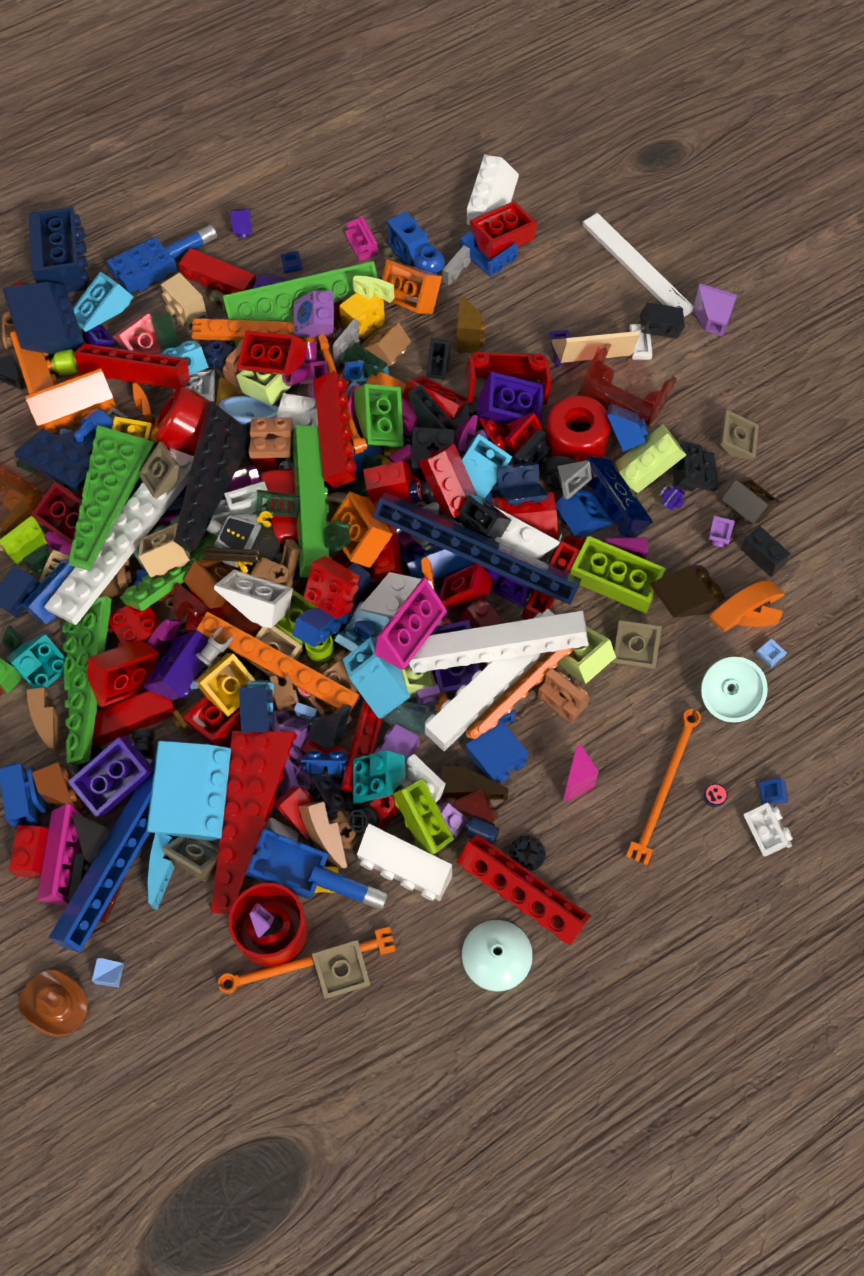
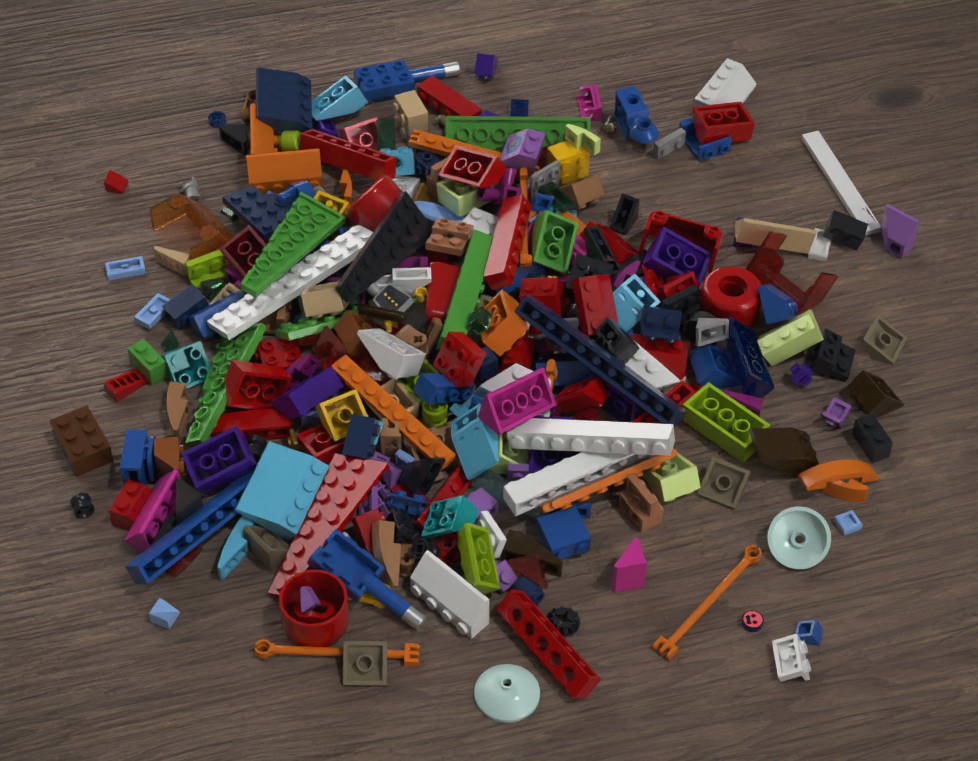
camera: 15 degrees right, 15 degrees down
dark orange hat [18,969,88,1037] -> none
dark blue brick [28,207,89,293] -> none
dark tan slope [138,441,179,499] -> none
light grey piece [196,626,234,667] -> none
clear green slope [255,490,300,517] -> none
orange slope [382,259,442,314] -> none
clear blue tile [409,481,423,503] -> none
pearl gold slope [457,297,485,353] -> none

